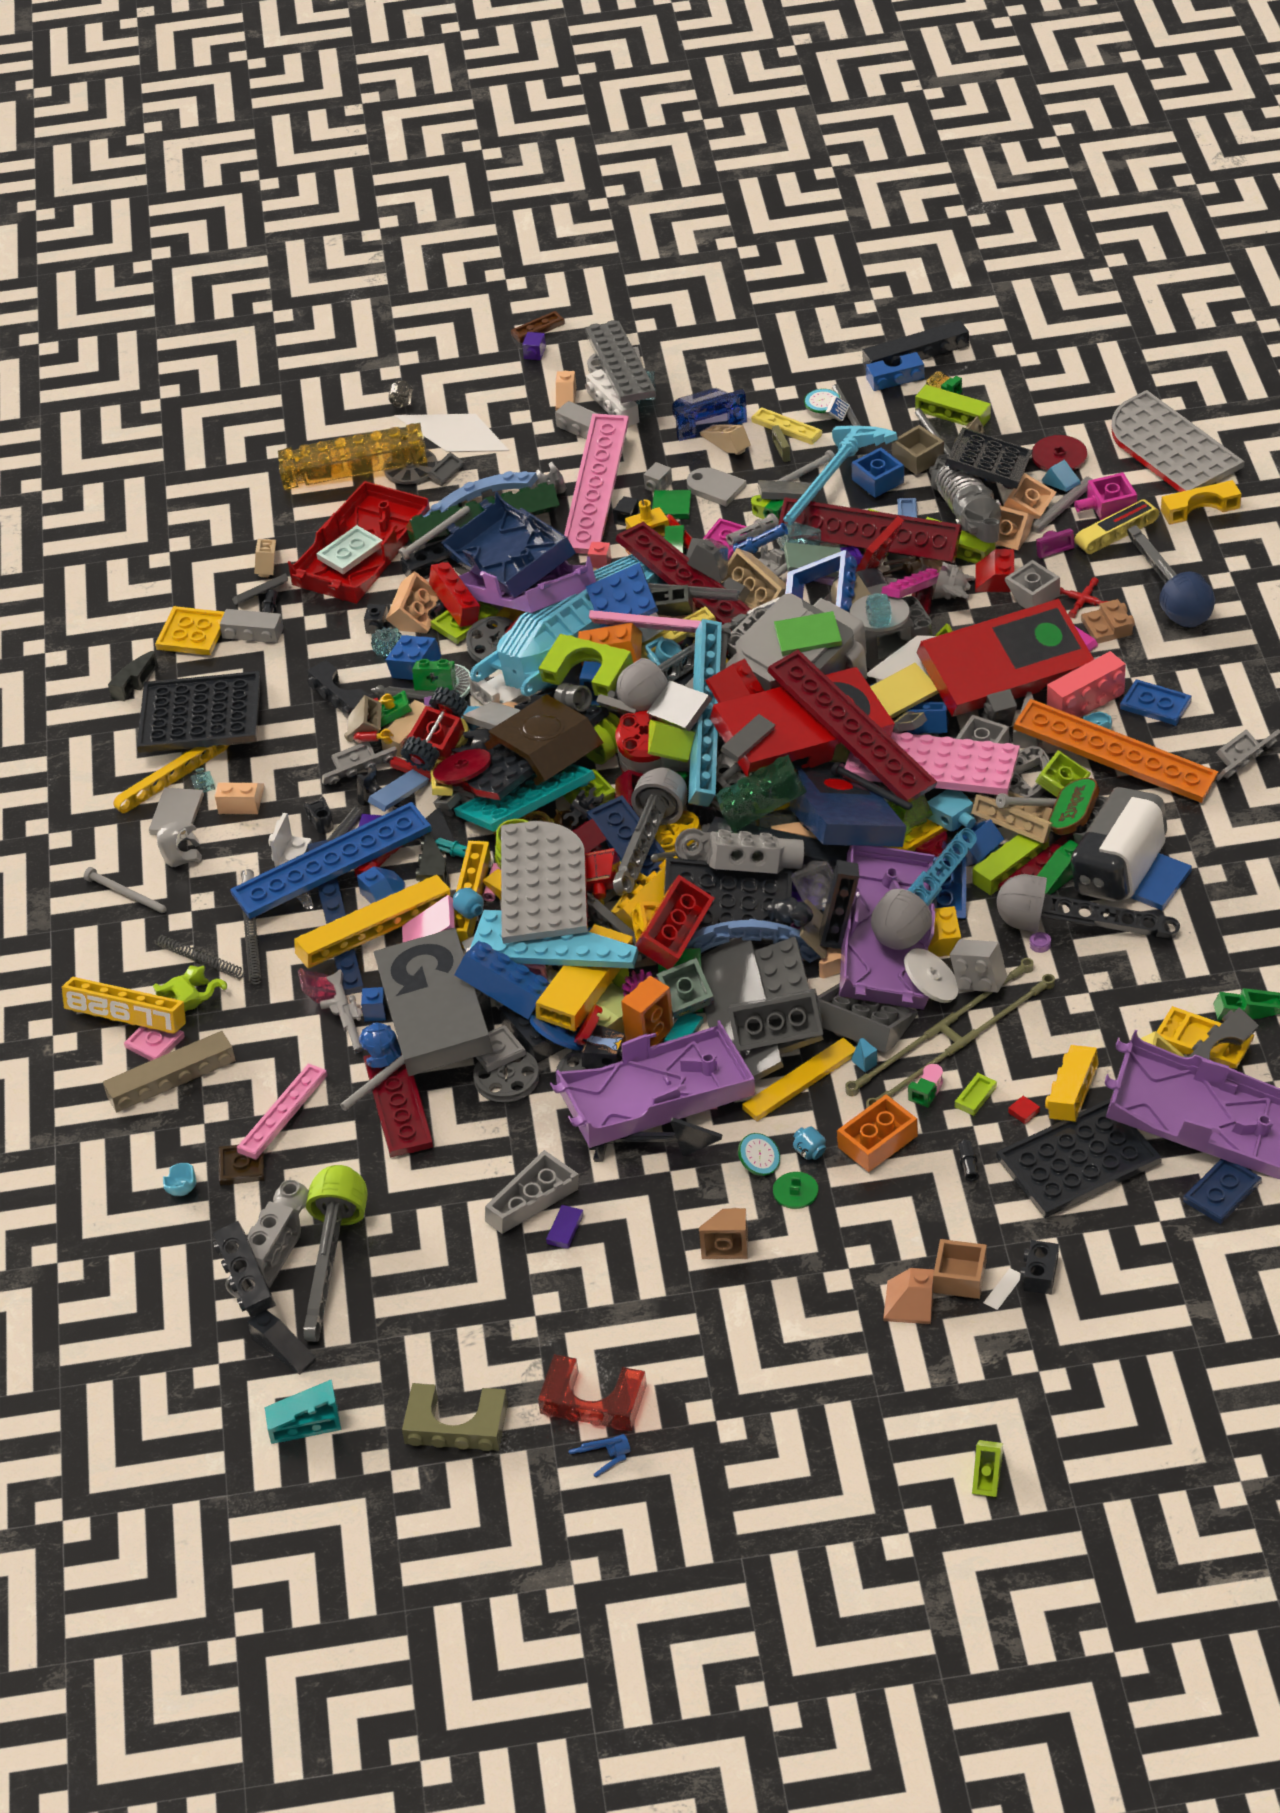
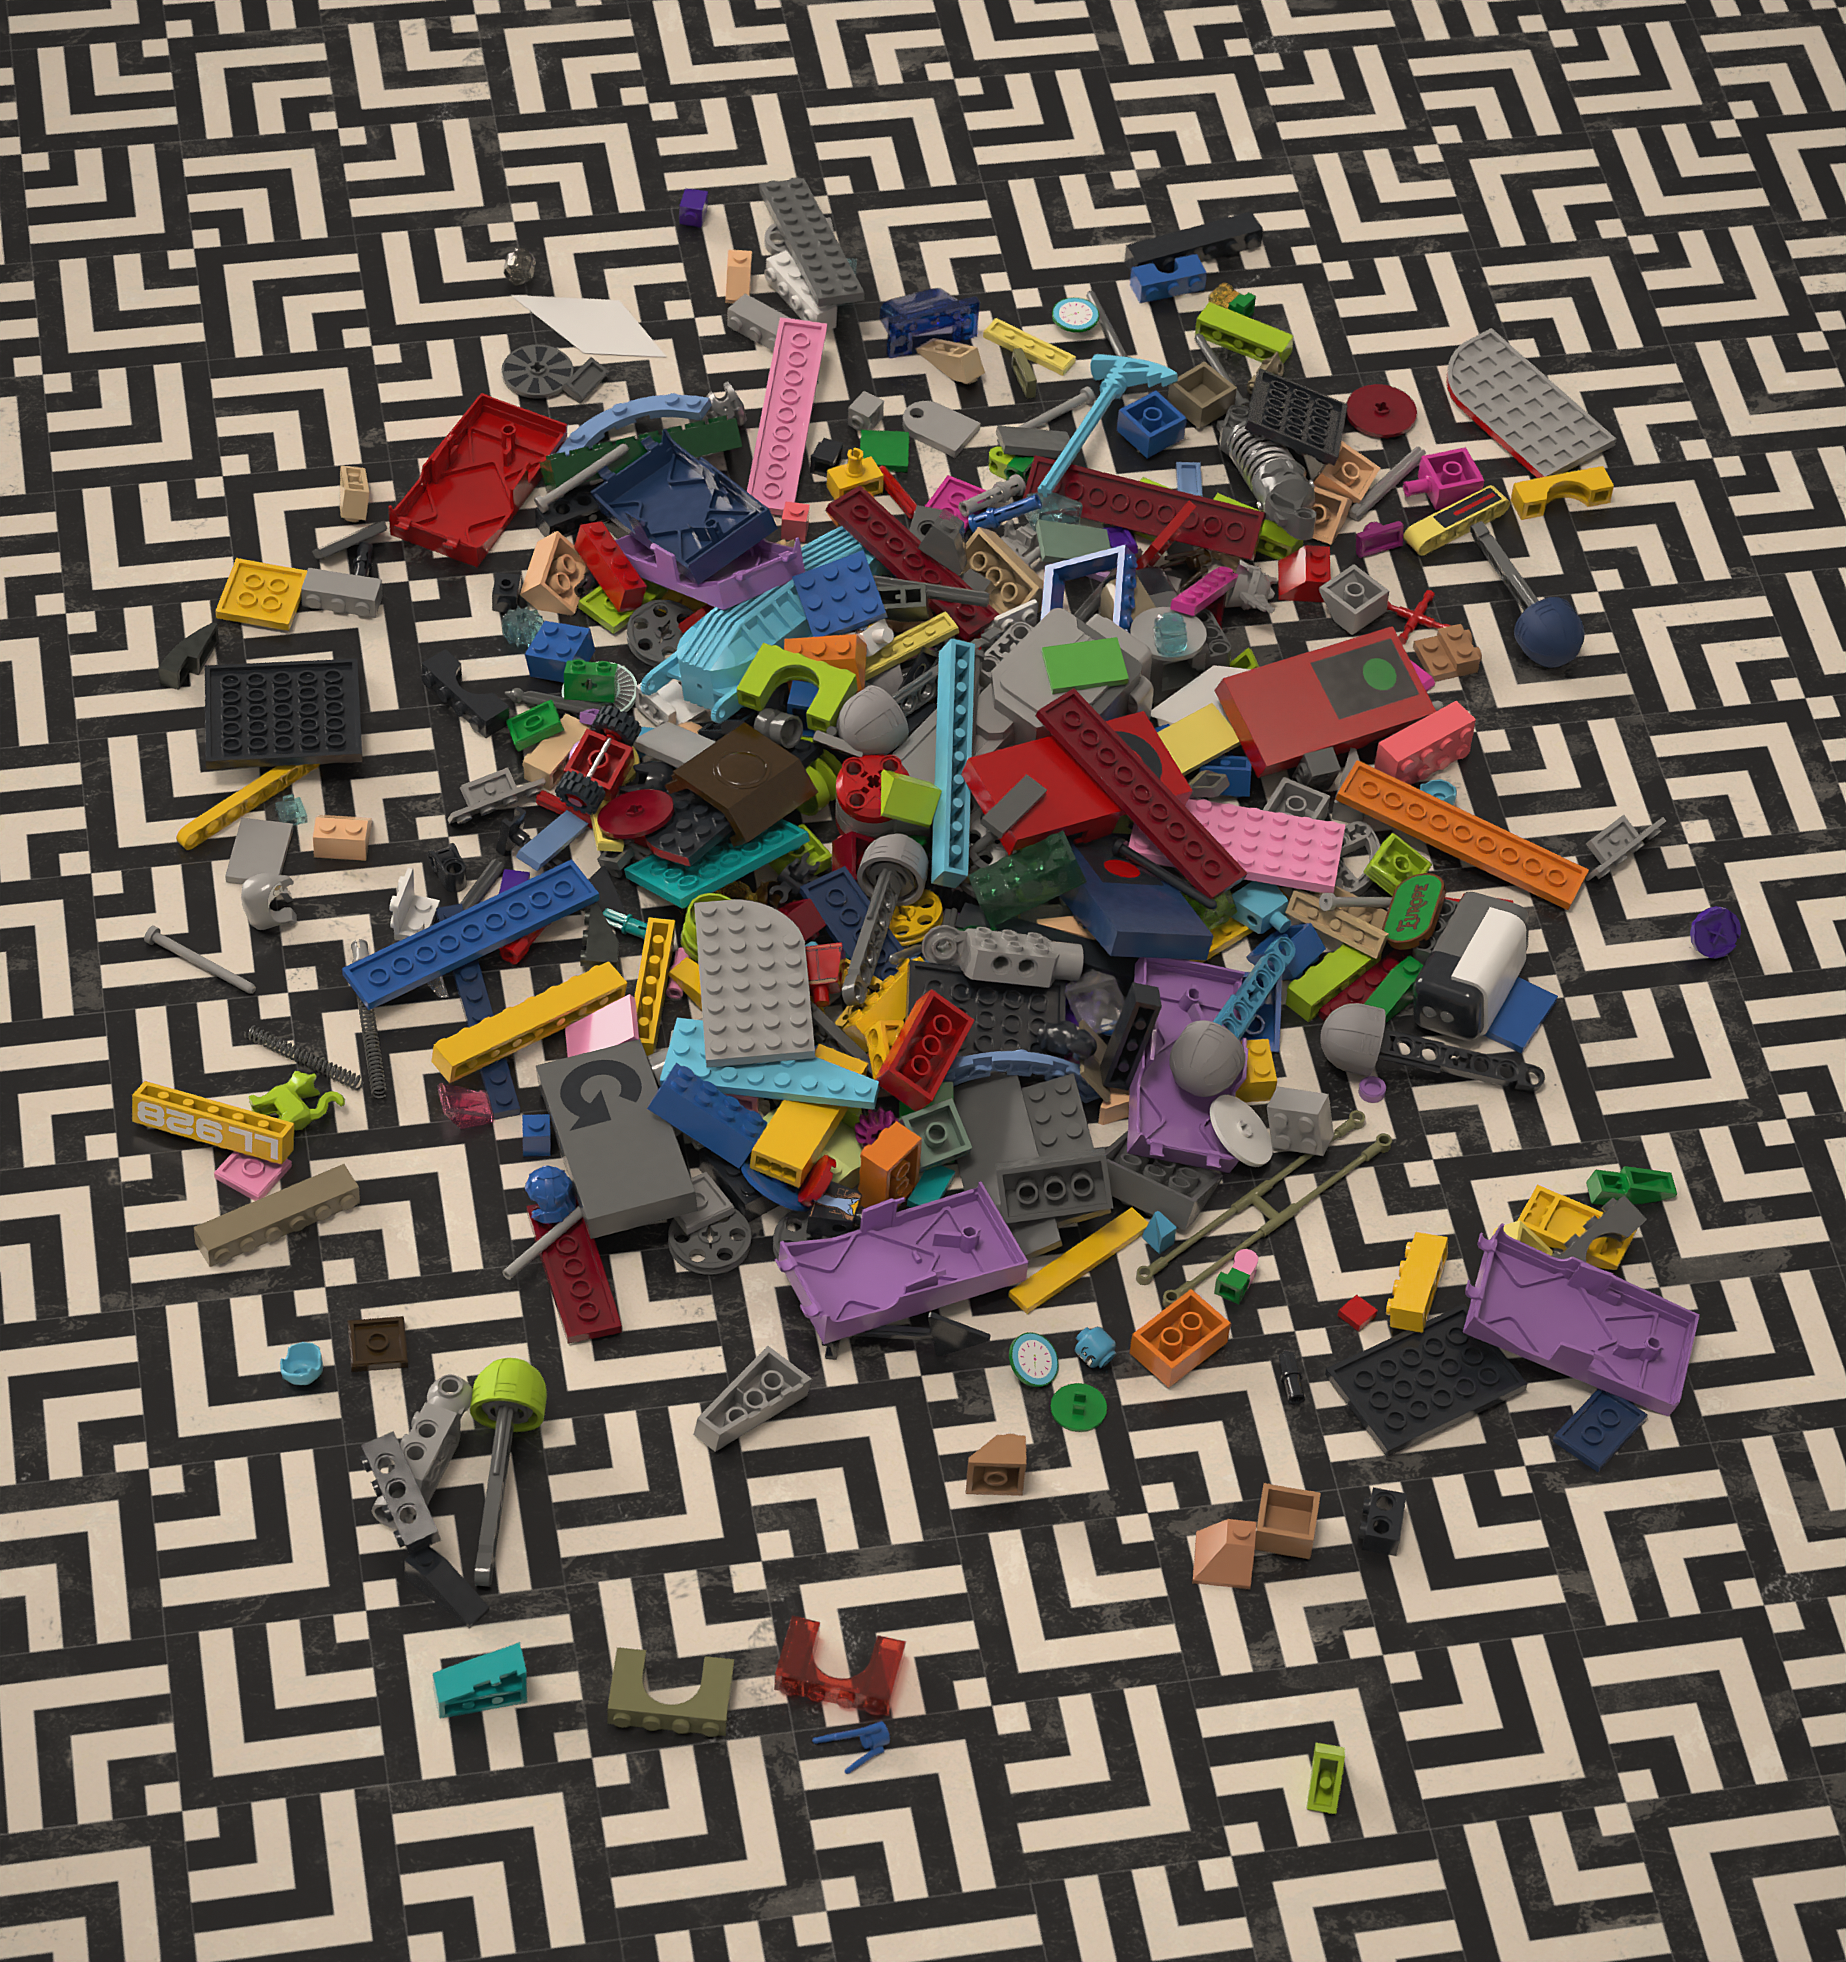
camera: 10 degrees left, 5 degrees up
bright pink tile [237,1063,327,1160] -> none
clear yellow brick [278,423,427,490] -> none
light aqua plate [316,525,383,574] -> none
light grey piece [320,969,363,1053] -> none
dark tan torso [344,694,395,744] -> none
blue slope [357,866,406,903] -> none
dark azure head [453,888,484,919] -> none
reddish brown tile [511,311,565,343] -> none
dark purple tile [546,1205,584,1249] -> none
bright pink tile [589,610,701,633] -> none
medium azure piece [645,636,681,670] -> none
tile [647,681,712,731] -> none
green slope [664,525,685,554] -> none
red slope [705,658,764,703] -> none
tile [826,396,850,421] -> none
dark red tile [915,831,948,857] -> none
lime tile [955,1073,997,1116] -> none
white sticker [983,1268,1020,1310] -> none
dark azure slope [1042,459,1081,492] -> none
blue tile [1120,679,1192,726] -> none

